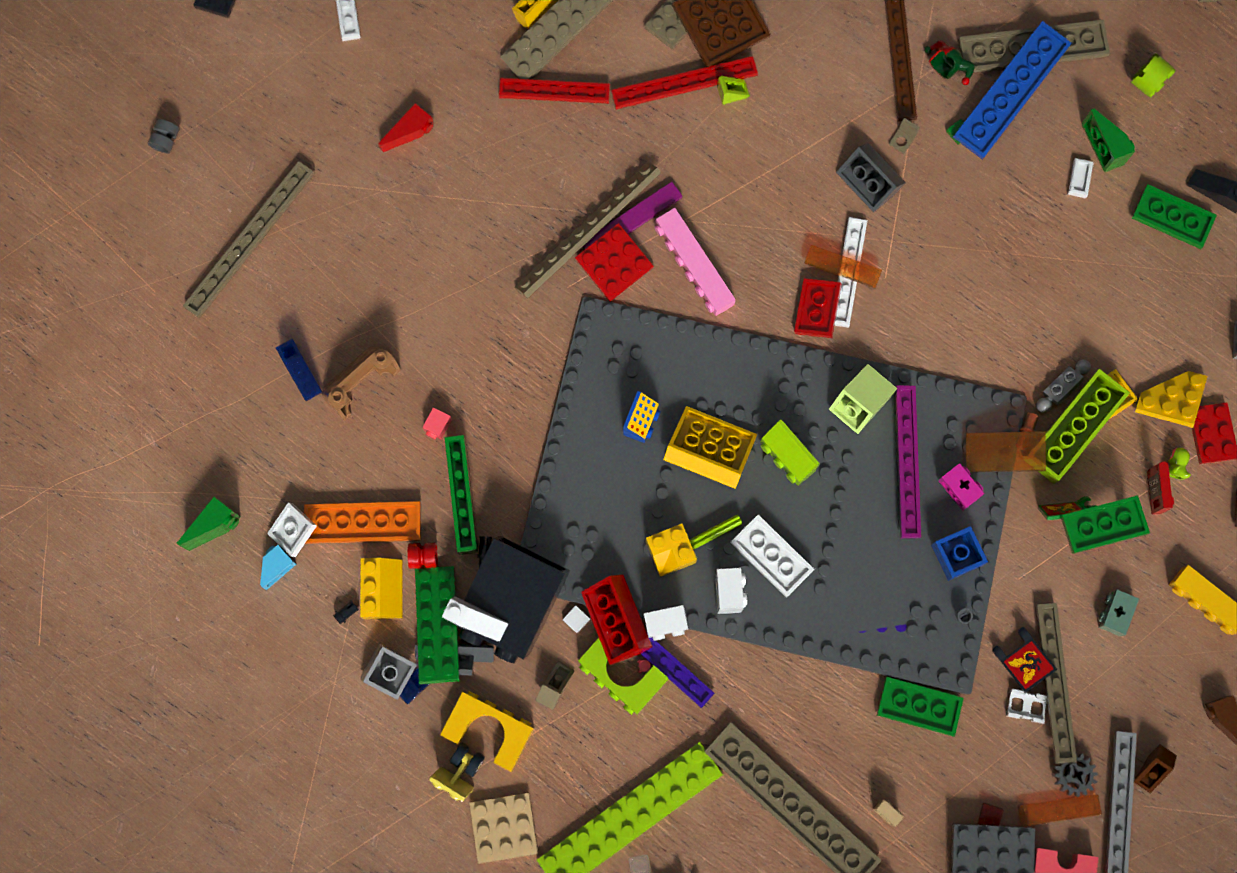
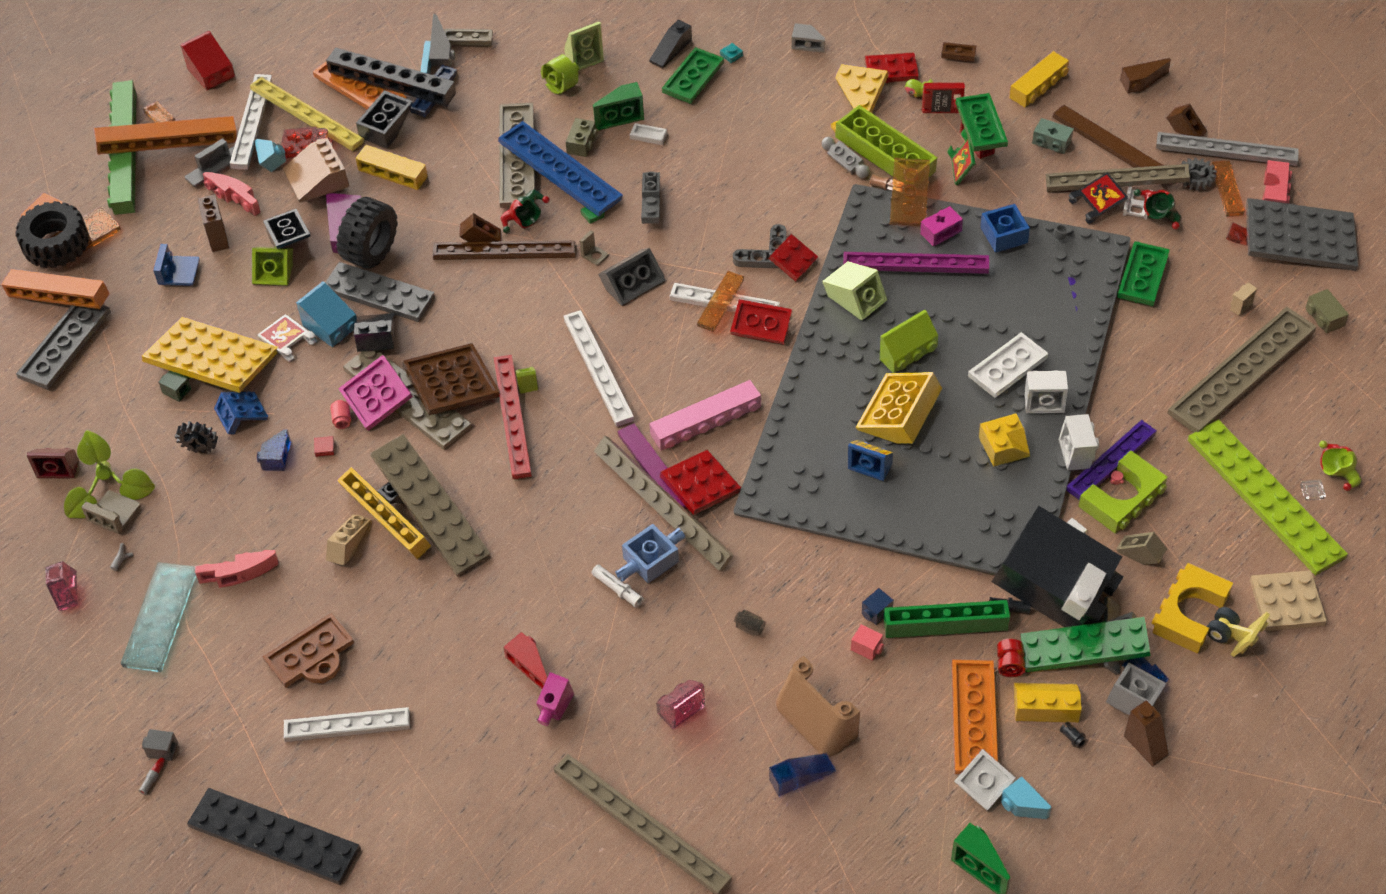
camera: 85 degrees left, 25 degrees down
red plate [499,78,610,104] -> none
red slope [581,575,652,665] -> none
lime axle [689,515,742,550] -> none
none -> reddish brown slope [459,213,501,242]
none -> dark pink torso [537,672,574,726]
none -> yellowish green slope [564,22,604,70]
none -> white plate [564,310,634,427]
none -> olive brick [566,118,598,157]
none -> white pin [591,564,643,608]
none -> medium blue brick [615,524,685,583]
none -> dark grey slope [641,171,660,224]
none -> clear pink slope [656,680,705,730]
none -> teal plate [720,43,743,63]
none -> dark grey beam [733,224,786,268]
none -> clear smoke brick [734,609,766,636]
none -> red plate [768,234,818,282]
none -> dark blue brick [861,588,894,625]
none -> reddish brown tile [1053,105,1164,185]
none -> reddish brown slope [1124,700,1169,767]
none -> dark green piece [1134,189,1182,230]

